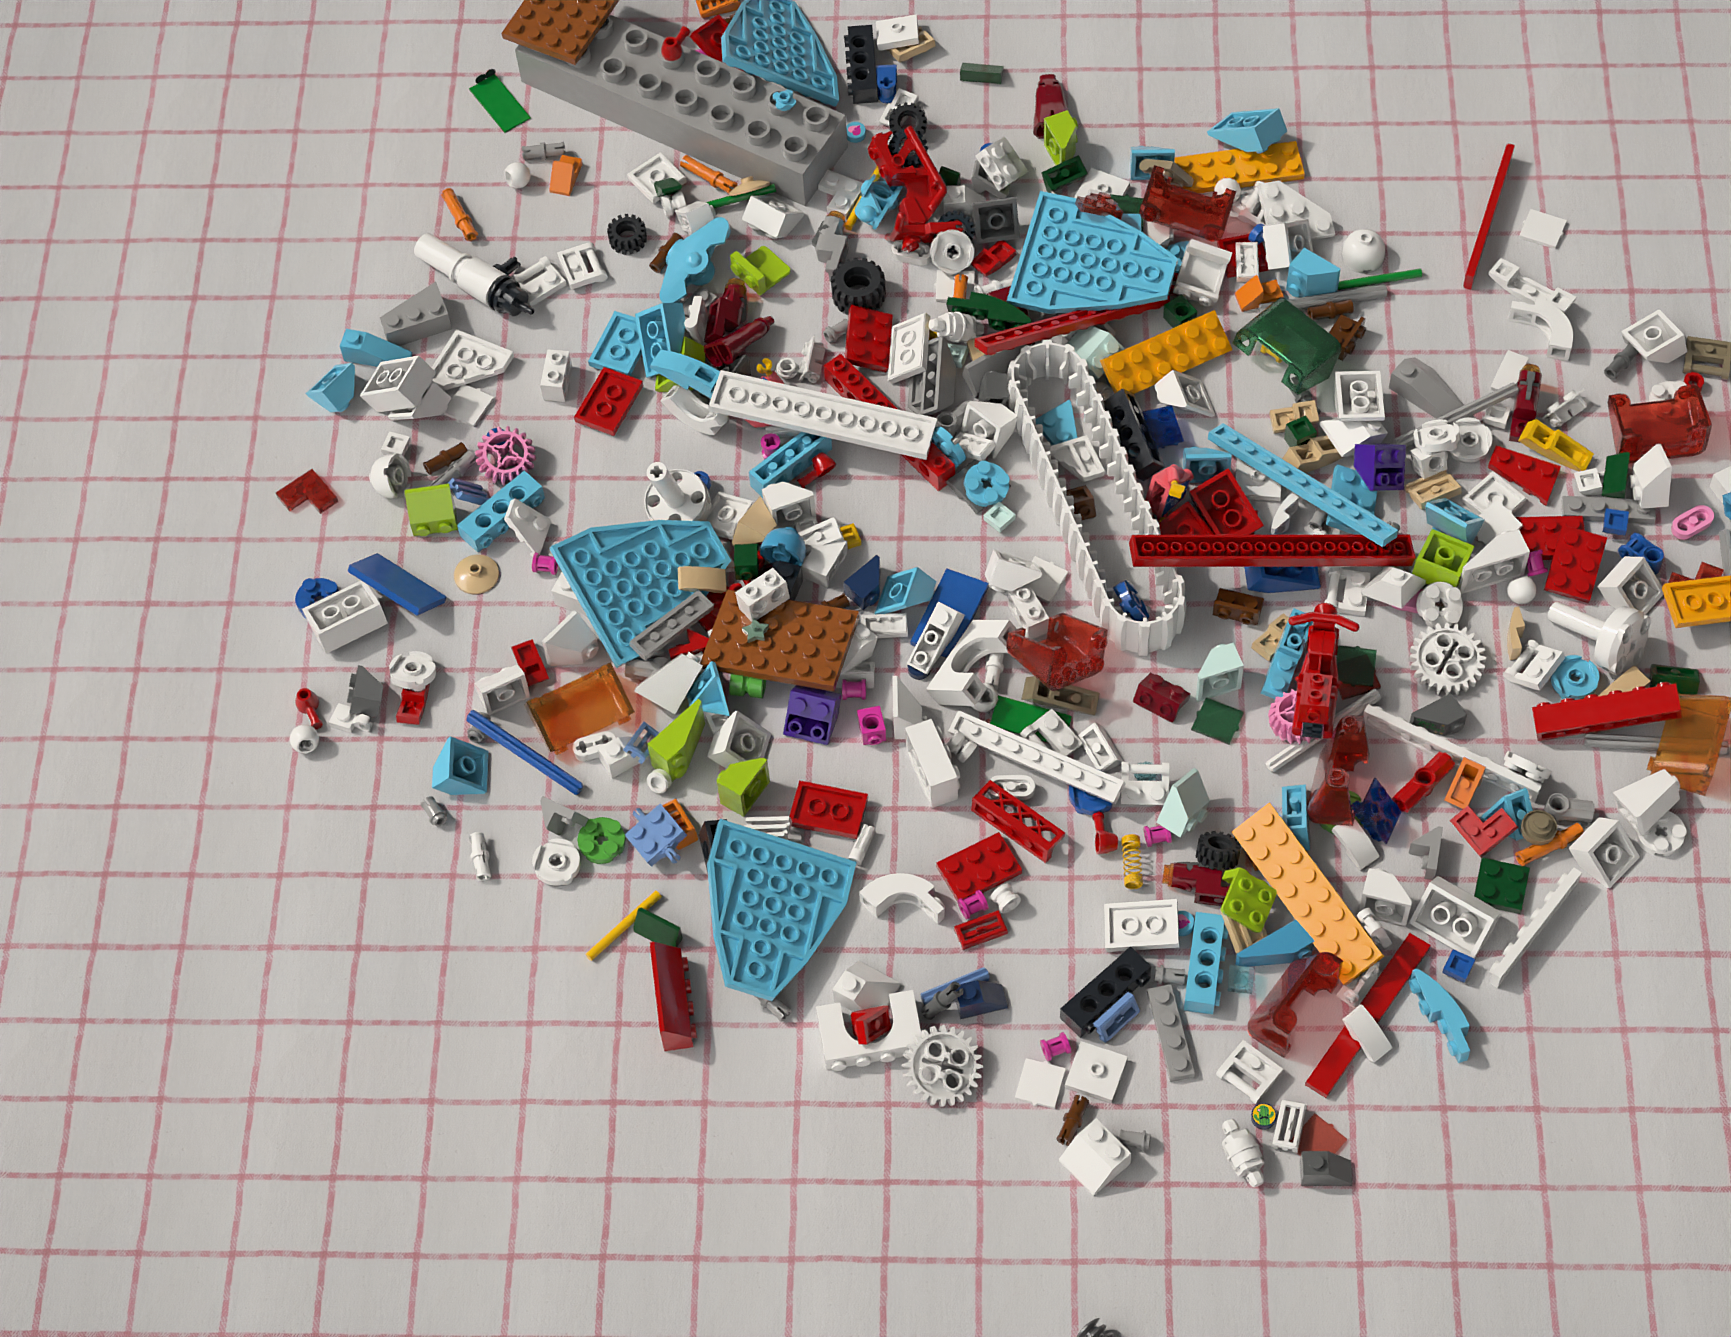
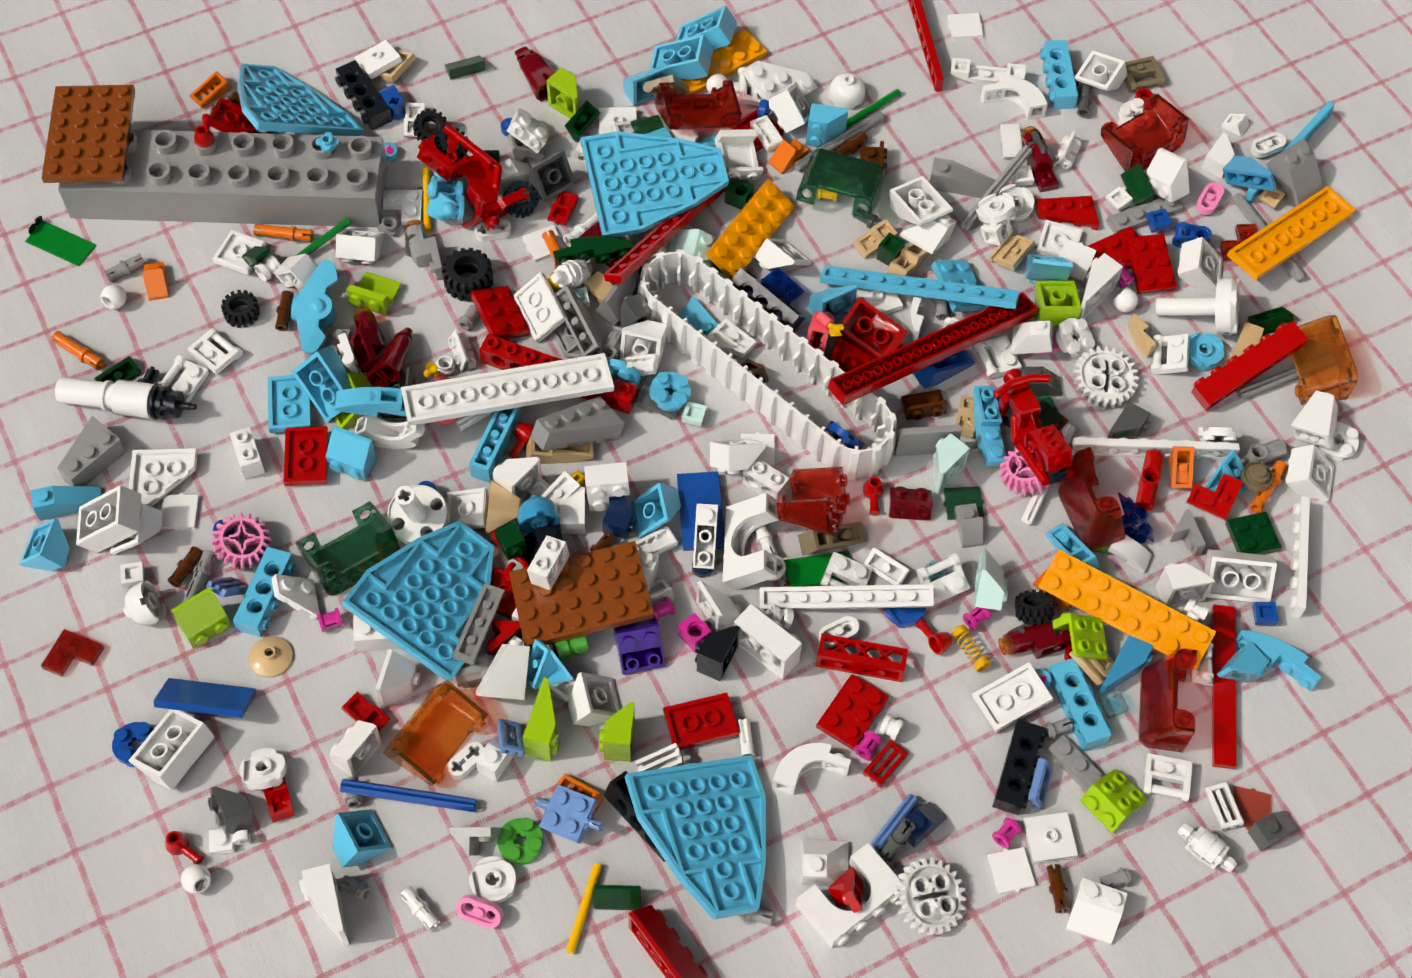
camera: 35 degrees left, 0 degrees up
white tile [647,769,672,794] -> none
tan slope [678,566,726,594] -> none
tan dish [729,176,770,196] -> none
sand green piece [742,618,769,643] -> none
dark pink bush [761,433,781,460] -> none
white plate [930,230,974,274] -> none
clear red plate [1075,192,1123,220] -> none
tile [1251,1103,1277,1130] -> none
white slope [1342,1005,1392,1062] -> none
dark purple slope [1354,443,1406,491] -> none
yellow slope [1518,419,1594,472] -> none
none -> dark green slope [94,356,141,383]
none -> clear green windscreen [295,501,401,596]
none -> white slope [299,863,350,946]
none -> medium azure slope [326,426,377,481]
none -> light grey plate [377,216,400,236]
none -> bright pink plate [456,894,503,928]
none -> tan slope [526,437,594,464]
none -> light grey wedge [530,396,625,451]
none -> white brick [584,462,630,512]
none -> medium azure slope [649,34,713,80]
none -> black slope [695,625,740,681]
none -> red bar [863,476,884,516]
none -> light grey tile [894,424,962,456]
none -> light grey slope [954,503,984,548]
none -> dark grey slope [1022,366,1062,397]
none -> medium azure brick [1040,40,1078,109]
none -> lime bracket [1079,769,1148,833]
none -> medium azure slope [1217,642,1270,682]

